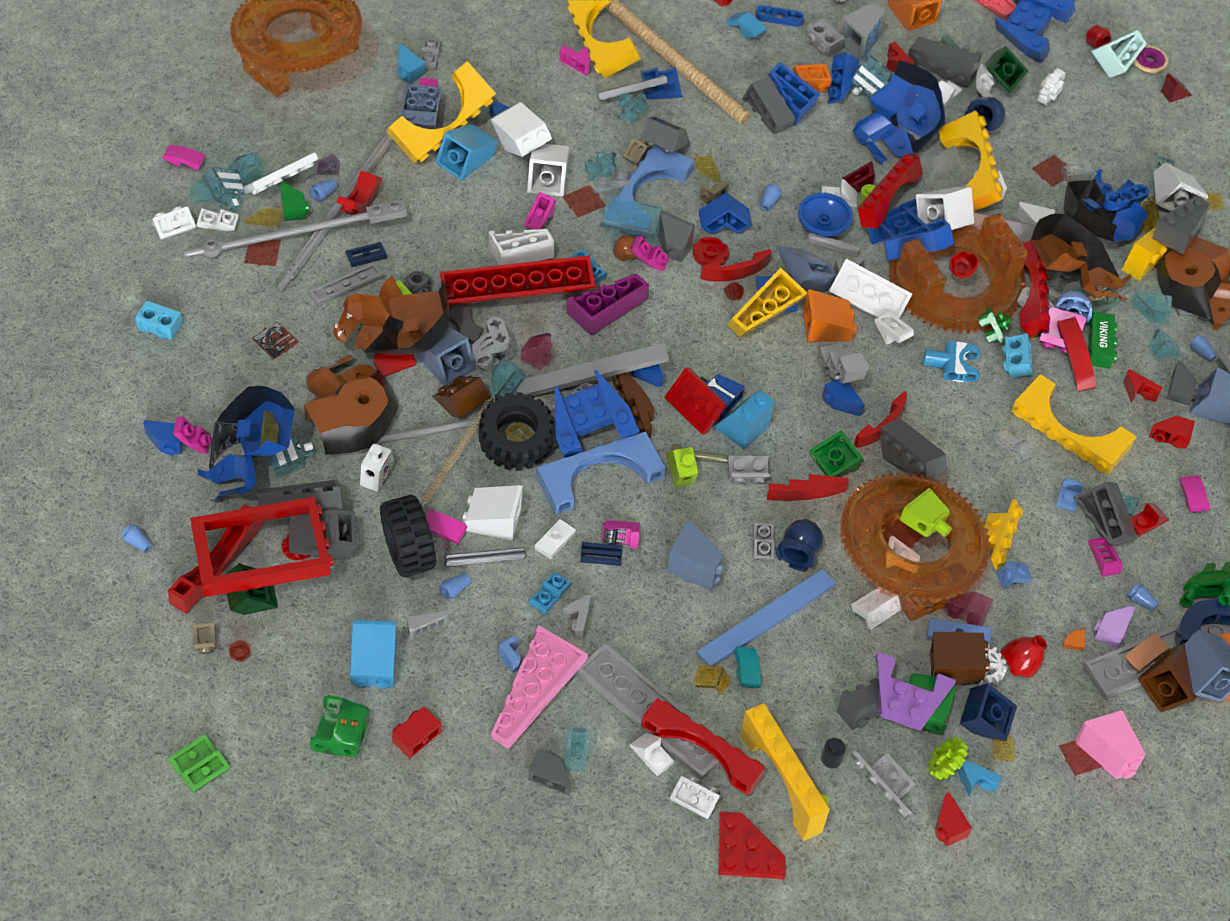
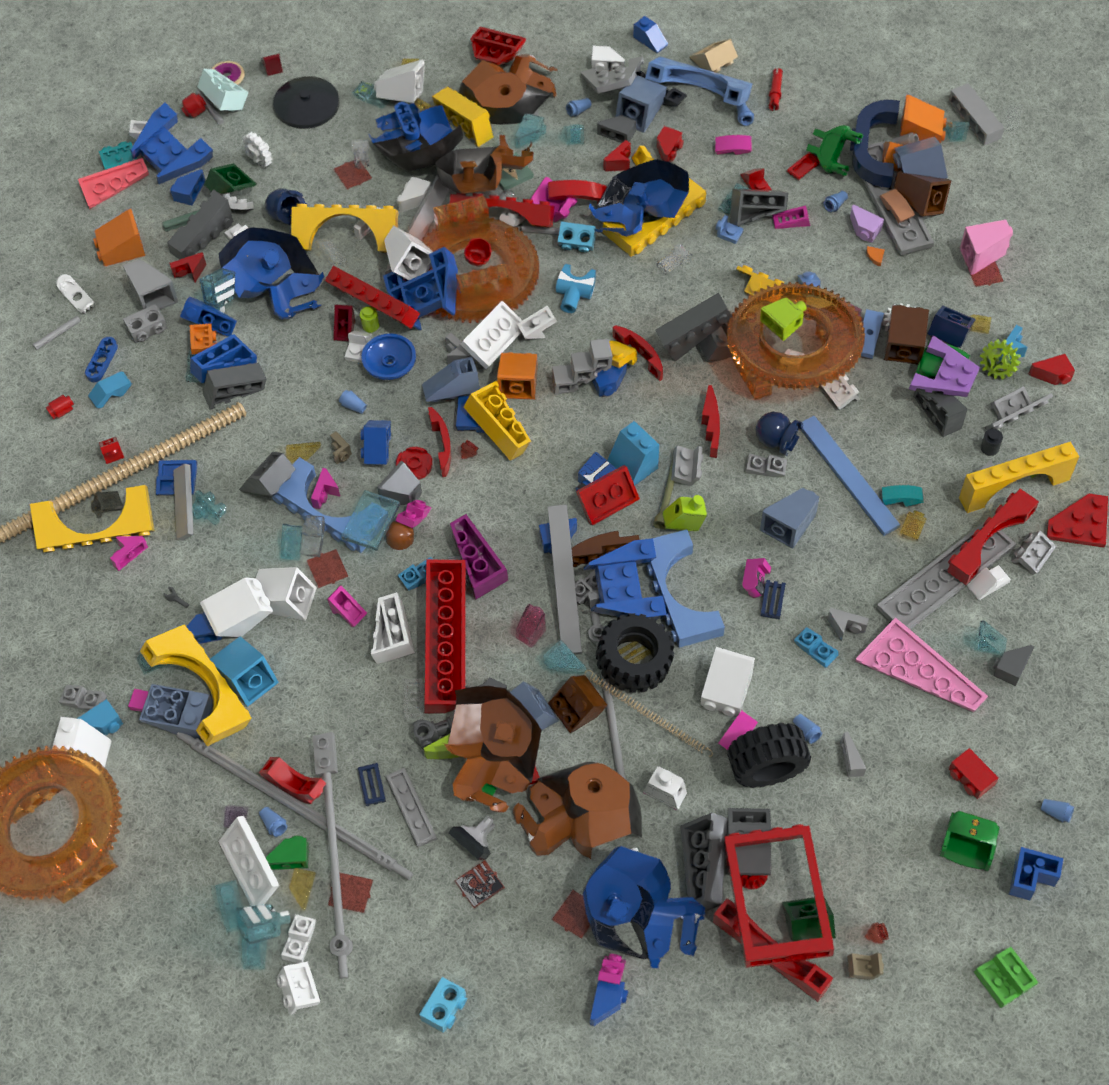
camera: 75 degrees left, 5 degrees up
medium blue cone [121,524,153,553] -> none
dark pink slope [162,145,205,171] -> none
clear yellow tile [260,411,279,447] -> none
dark azure slope [350,620,397,689] -> none
axle [445,547,526,566] -> none
light grey piece [471,317,510,371] -> none
medium blue bracket [498,636,521,673] -> none
white plate [535,519,576,560] -> none
dark tan bracket [622,138,650,166] -> none
light grey axle [807,232,860,257] -> none
green slope [809,430,864,477] -> none
green hips [978,306,1012,343] -> none
red piece [1000,635,1047,678] -> none
light blue cylinder [1055,290,1092,324] -> none
green brick [1088,311,1118,369] -> none
dark grey wedge [1152,196,1210,254] -> none
none -> white slope [50,717,112,778]
none -> clear smoke bracket [91,491,123,518]
none -> red slope [99,436,124,464]
none -> dark grey hand [163,587,189,608]
none -> blue slope [170,170,206,206]
none -> black dish [273,76,339,129]
none -> dark pink slope [311,468,340,509]
none -> piece [448,816,495,860]
none -> piece [589,159,689,236]
none -> yellow slope [609,341,637,368]
none -> yellow tile [632,145,654,165]
none -> red tile [786,152,820,181]
none -> blue brick [1009,847,1064,900]
none -> medium blue cone [1041,799,1074,822]

